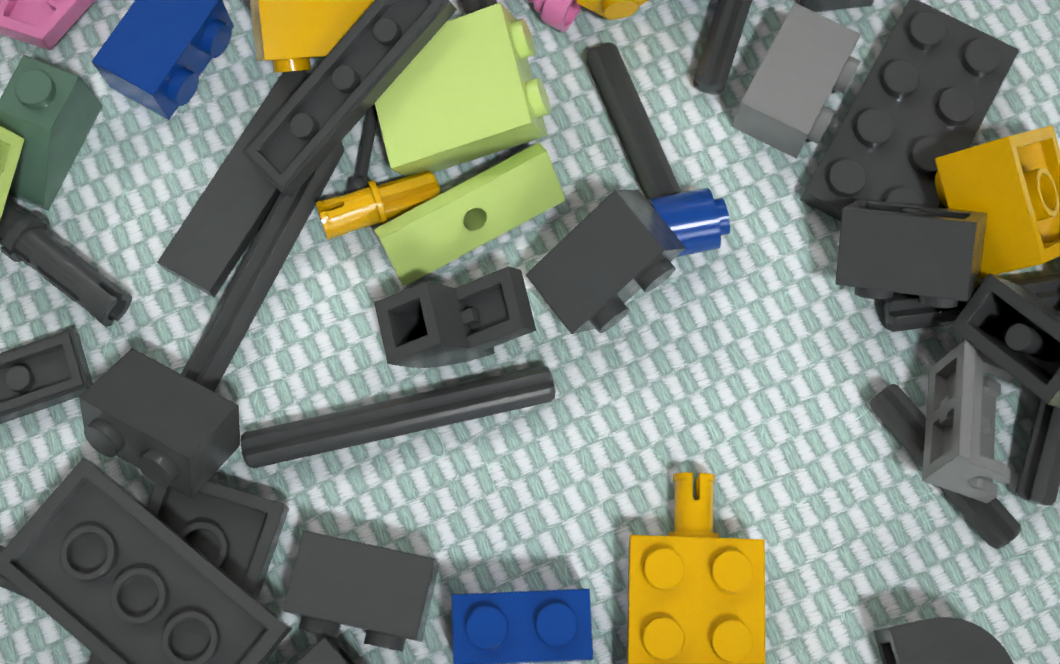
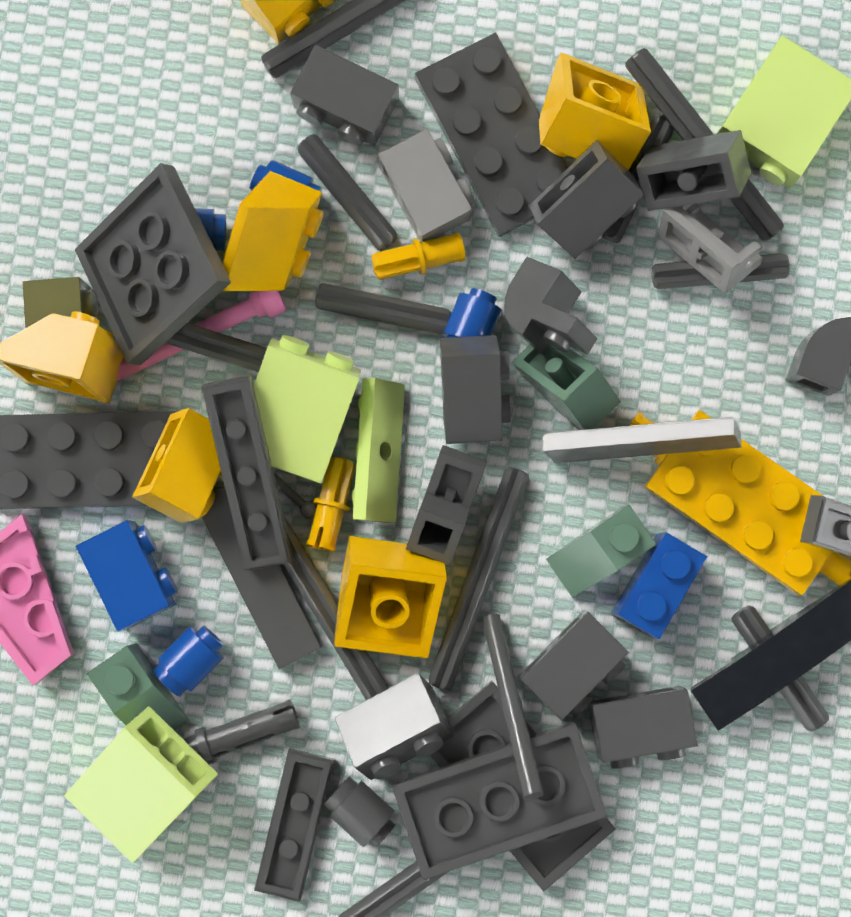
camera: 65 degrees left, 10 degrees up
none -> blue brick [153,625,224,697]
none -> dark grey brick [324,776,396,847]
none -> yellow slope [334,536,447,658]
none -> yellow axle [371,232,466,280]
none -> dark grey bar [482,614,543,800]
none -> dark grey brick [504,257,598,355]
none -> sand green slope [512,345,621,430]
none -> tile [543,417,742,463]
none -> sand green slope [546,504,656,598]

